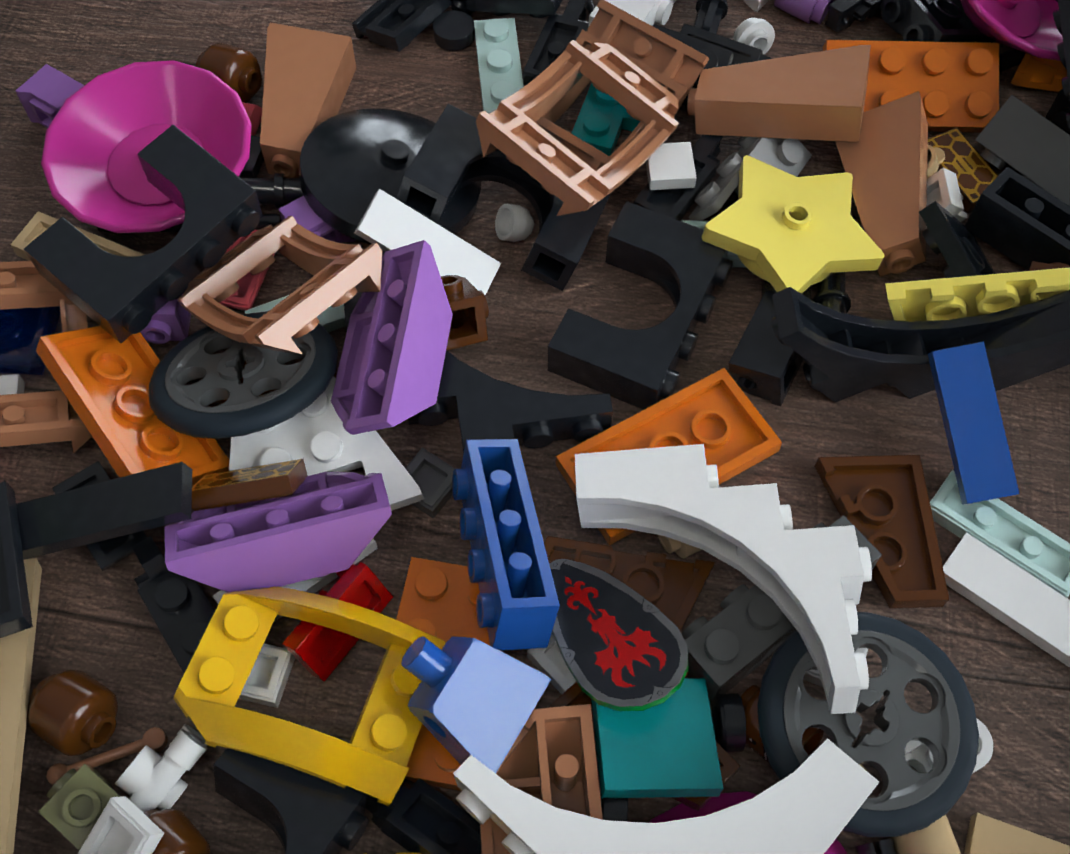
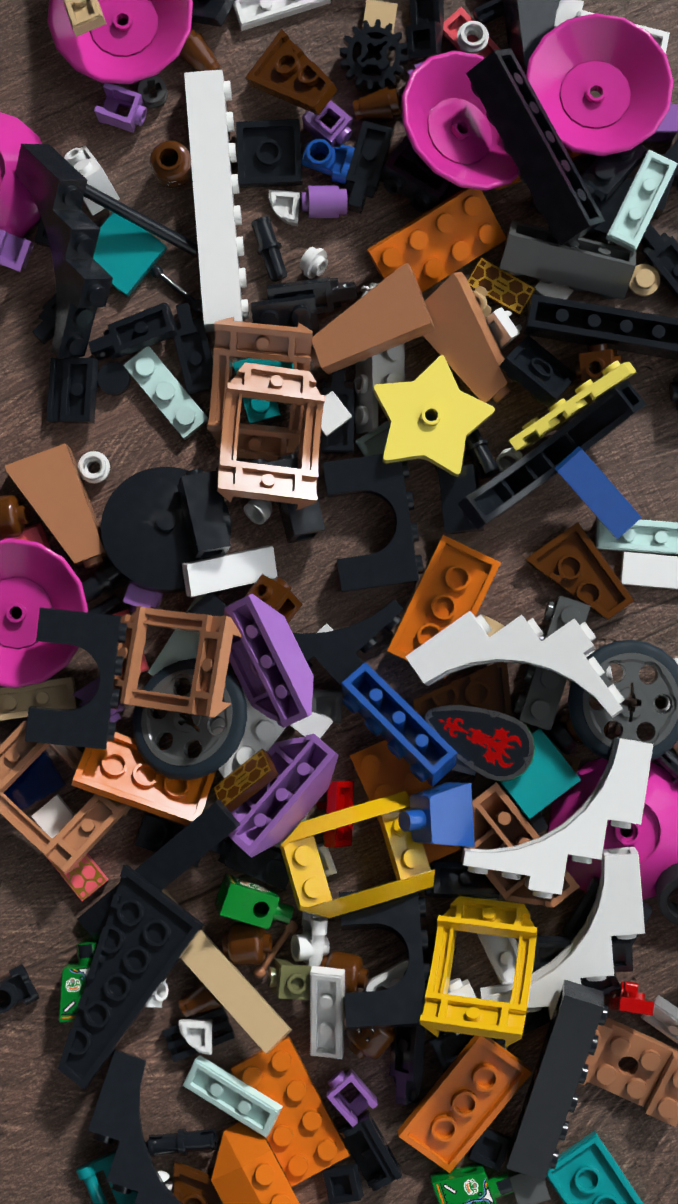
camera: 30 degrees left, 25 degrees up
none -> white plate [78,451,110,484]
none -> green torso [214,873,294,929]

